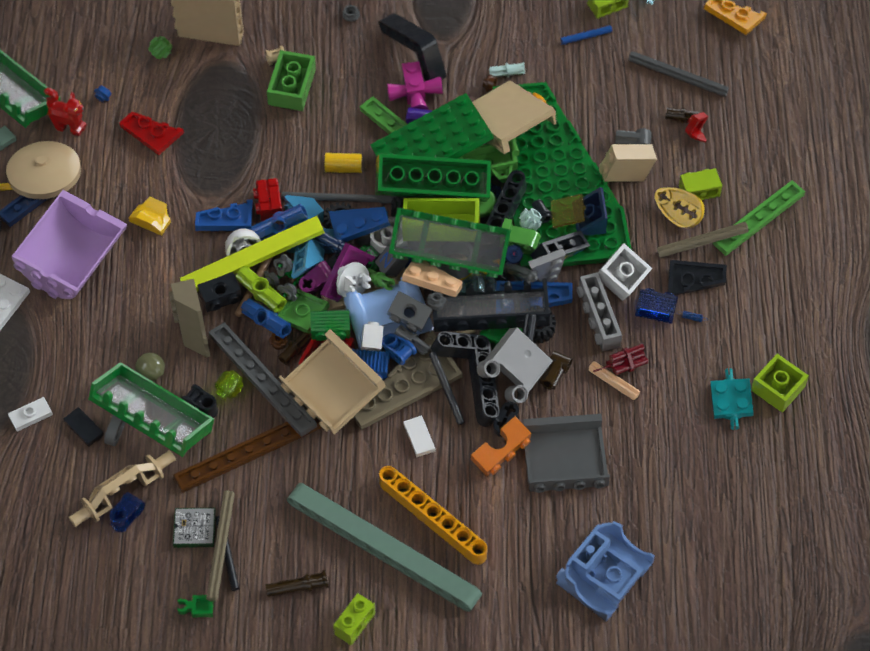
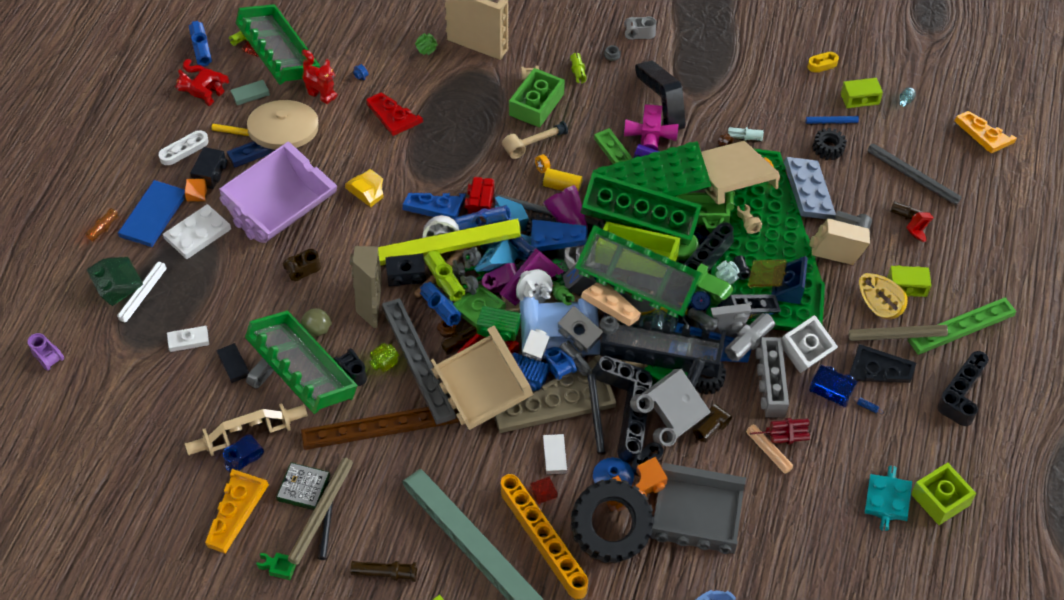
camera: 15 degrees right, 5 degrees down
none -> light orange wing [205,469,269,554]
none -> dark brown piece [283,249,321,281]
none -> tan piece [502,121,568,159]
none -> clear red plate [530,476,558,504]
none -> light orange tile [535,154,550,173]
none -> magenta cone [543,185,589,229]
none -> lime pin [570,53,587,84]
none -> black tyre [570,479,654,563]
none -> blue dish [593,457,634,485]
none -> light grey piece [725,313,775,361]
none -> tan piece [737,204,762,234]
none -> sand blue plate [784,157,836,220]
none -> black tyre [812,128,847,160]
none -> black beam [937,351,989,426]

